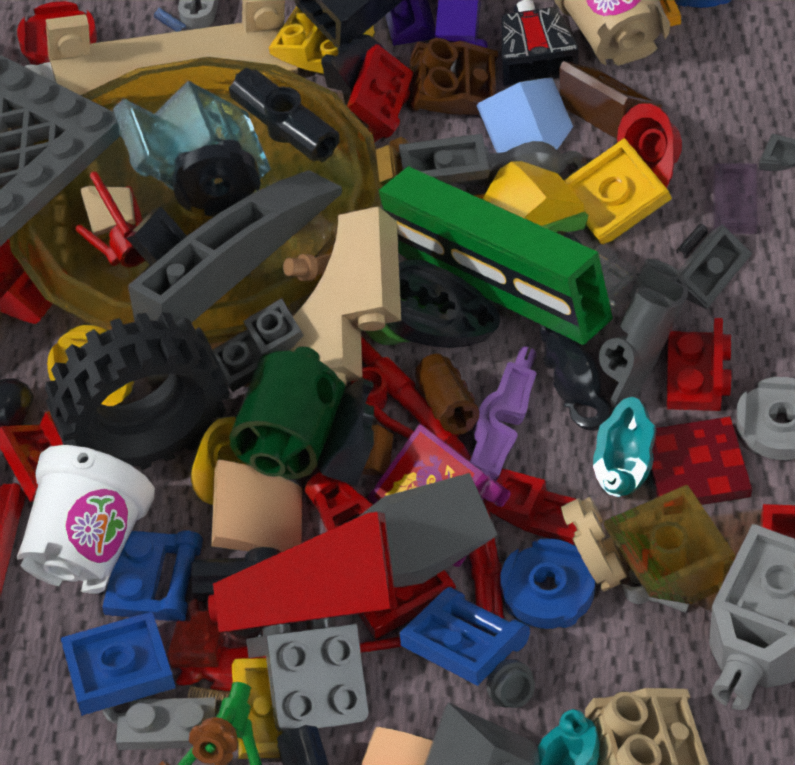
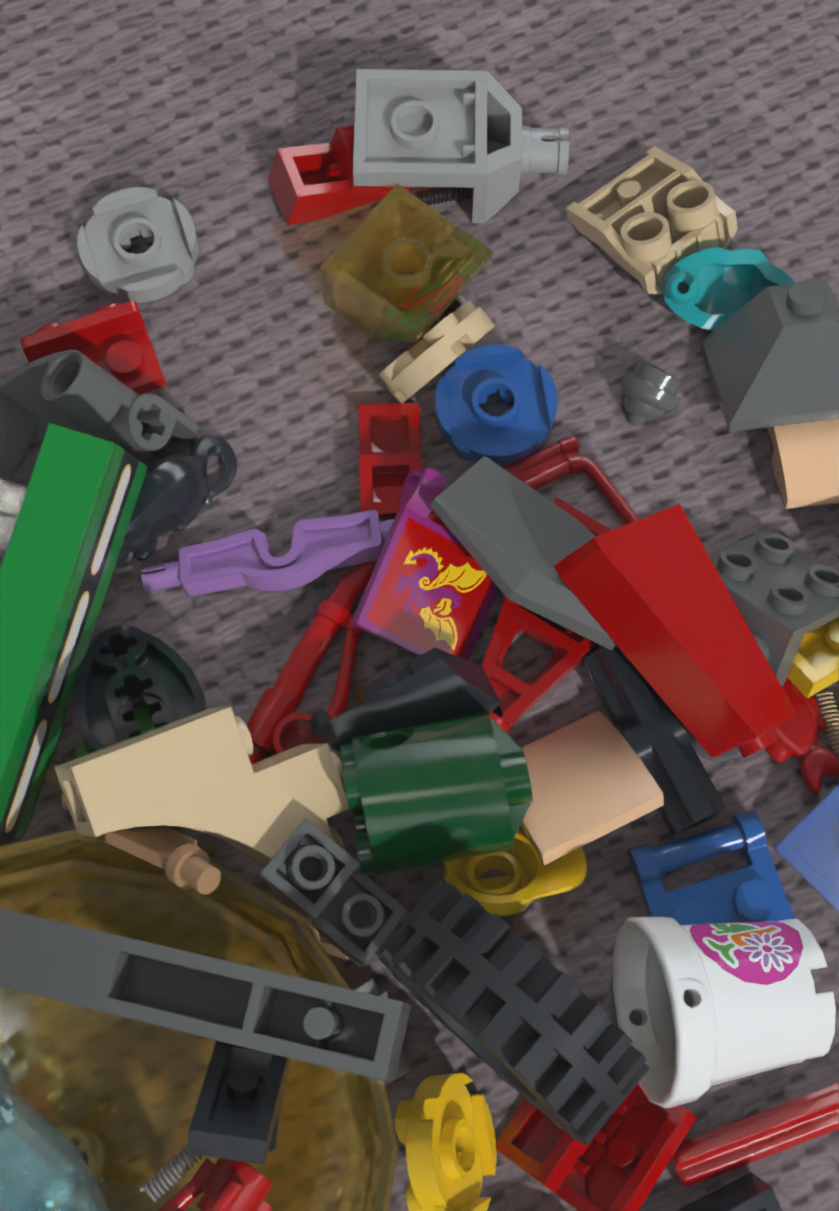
camera: 120 degrees left, 20 degrees up
clear red plate [168,599,226,668] -> none
black plate [172,139,261,217] -> none
blue plate [400,587,530,686] -> none
reddish brown axle [415,353,480,435] -> none
teal arm [593,397,656,497] -> none
dark red tile [650,416,752,511] -> none

